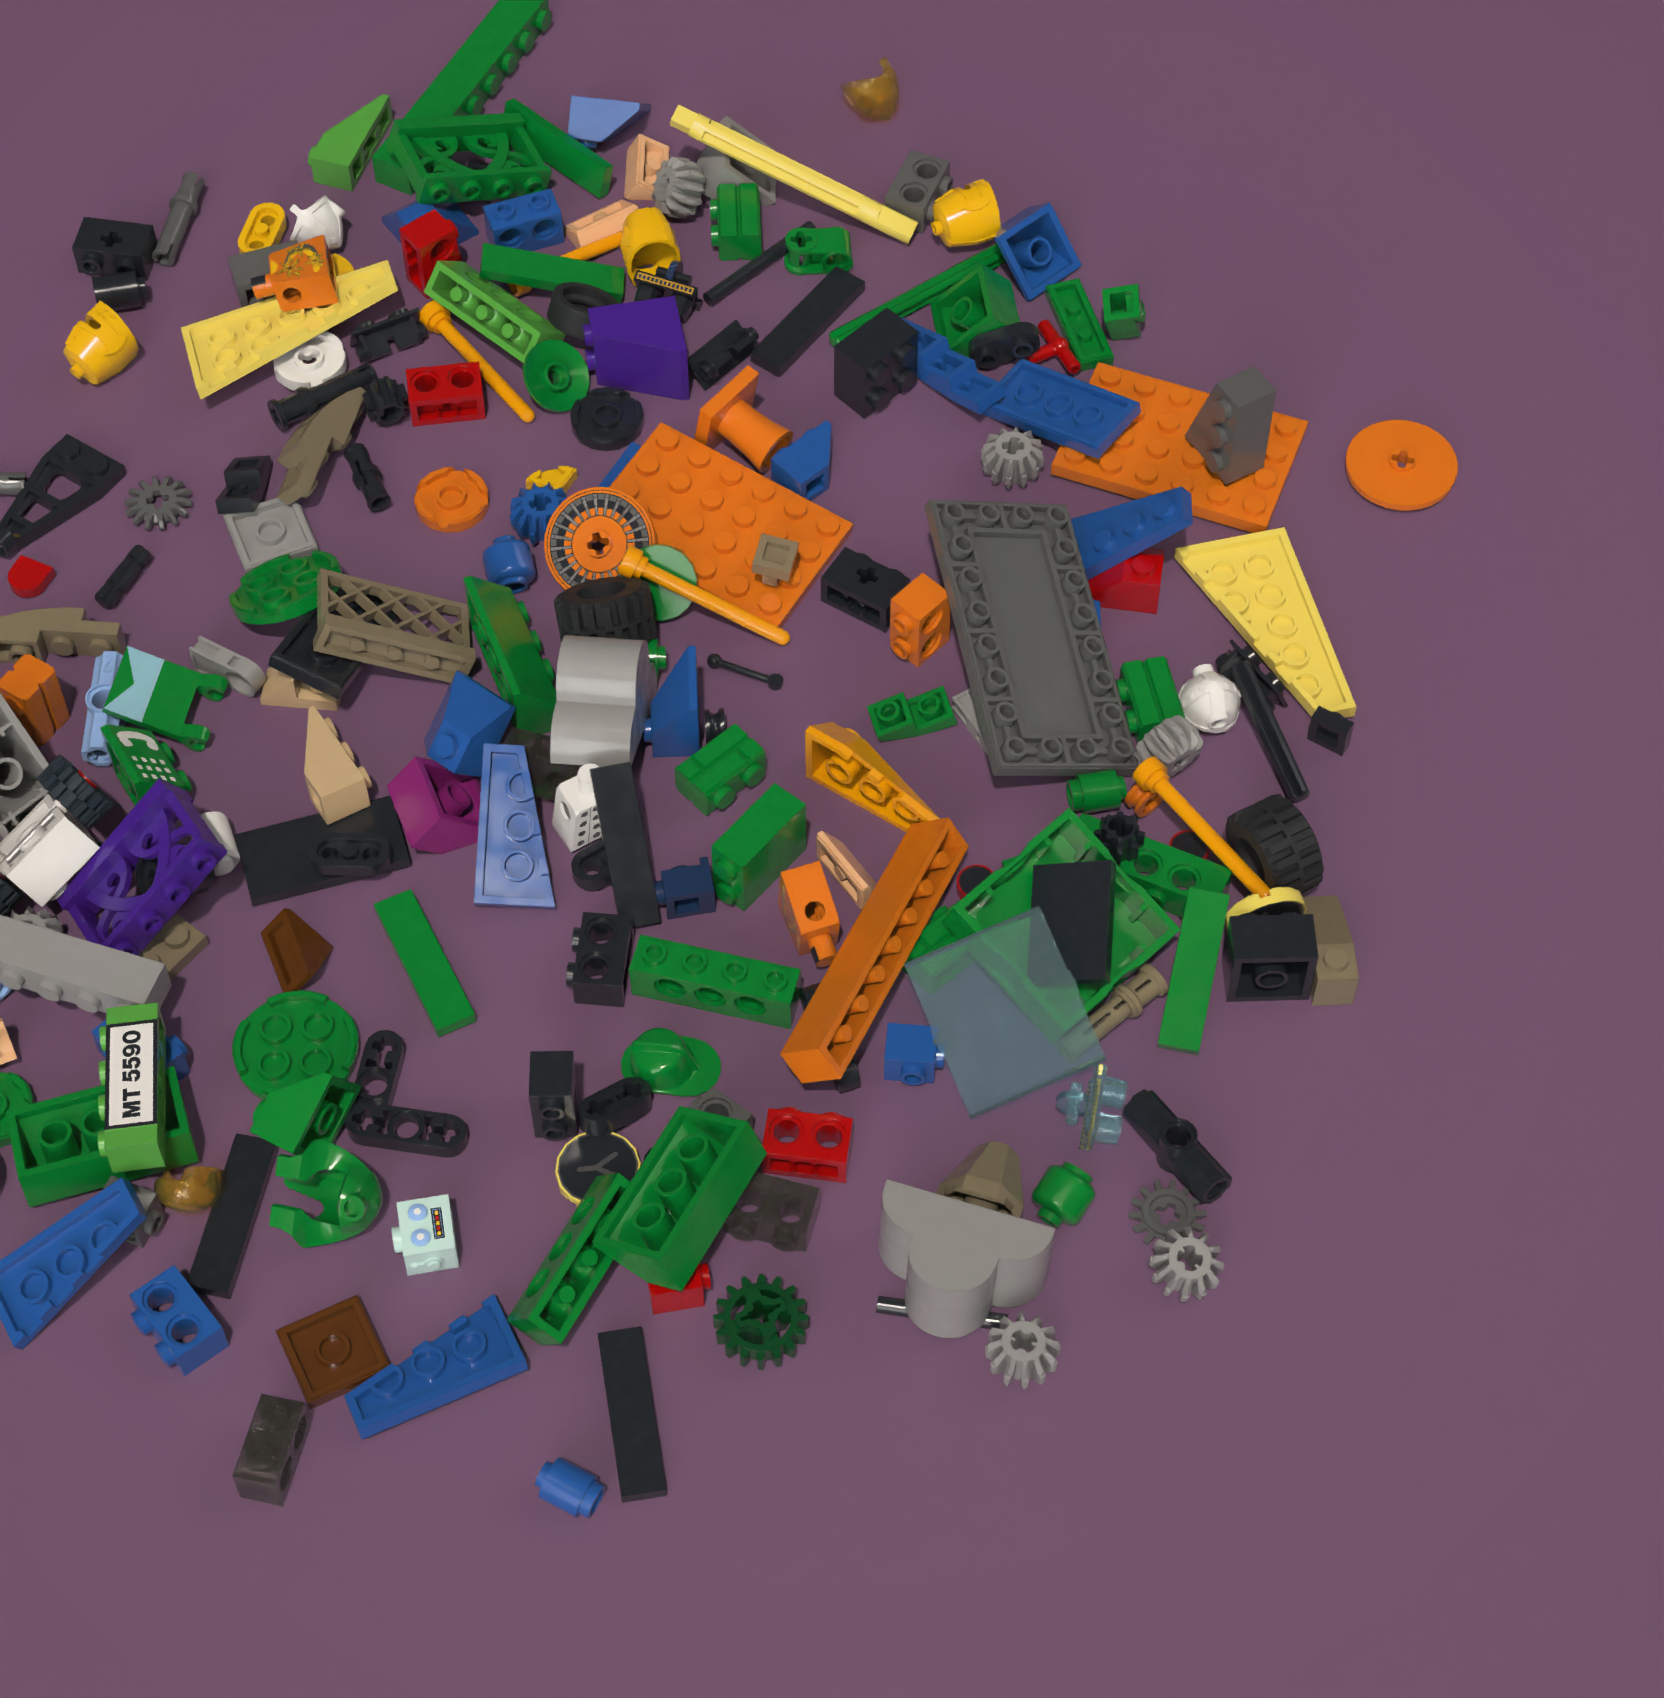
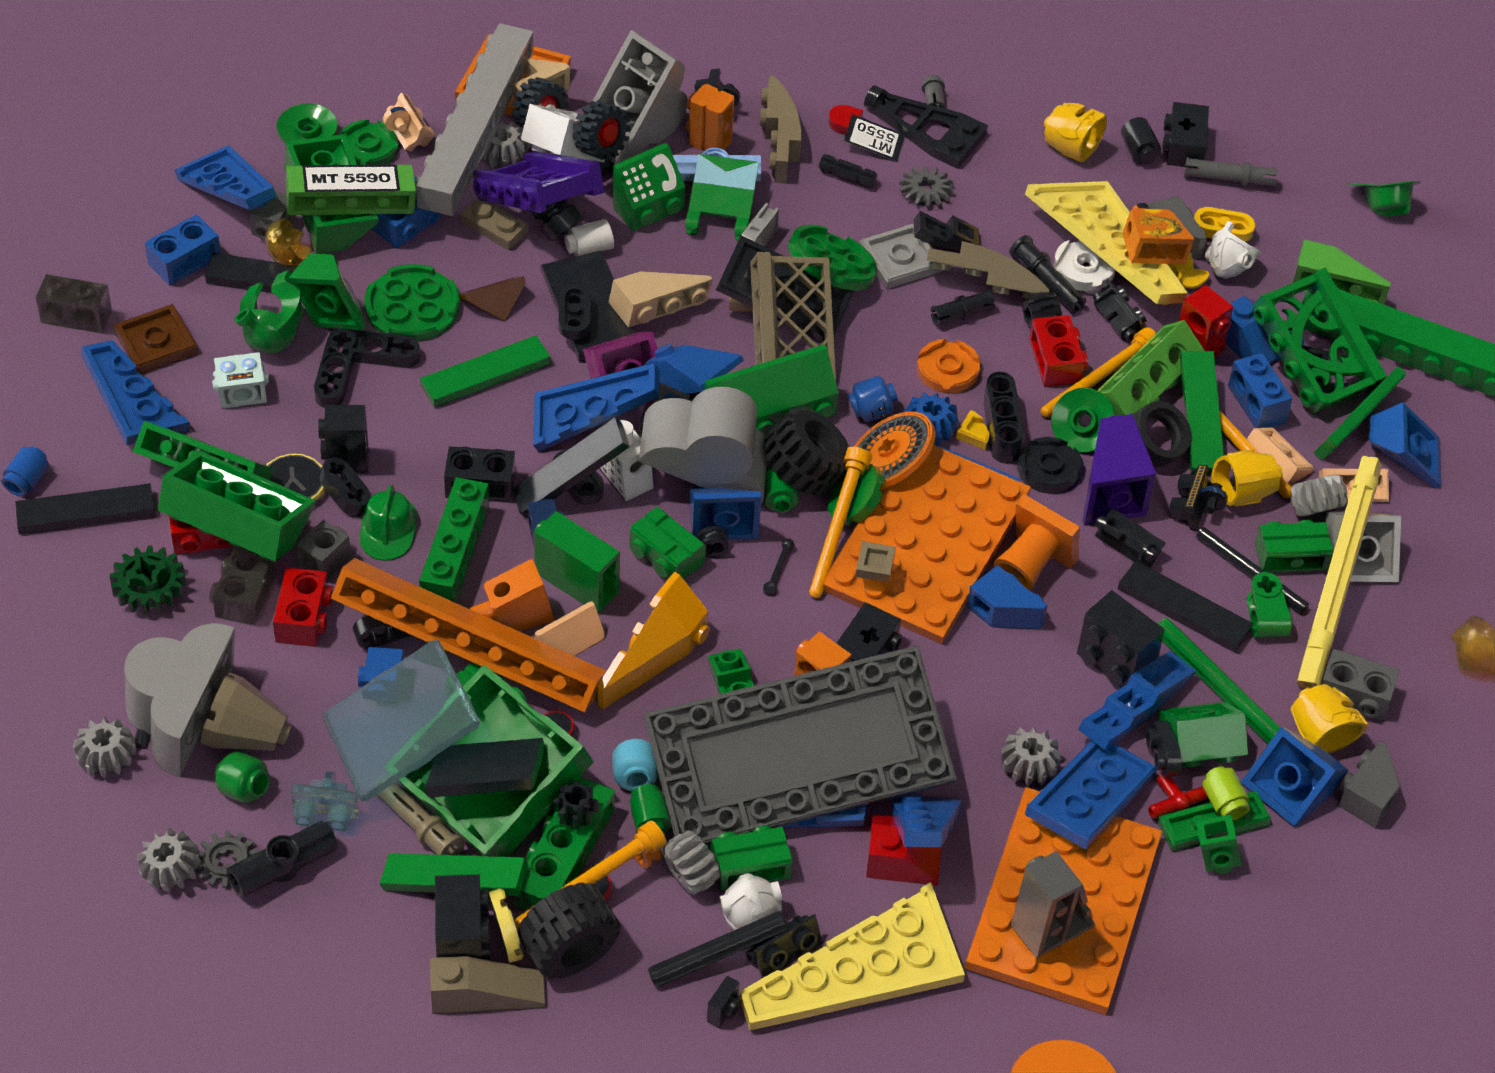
camera: 85 degrees right, 5 degrees down
none -> medium azure head [611,739,658,791]
none -> sticker [844,114,904,161]
none -> black beam [983,371,1023,464]
none -> lime brick [1202,766,1250,821]
none -> dark grey slope [1339,741,1400,828]
none -> green piece [1347,181,1421,217]

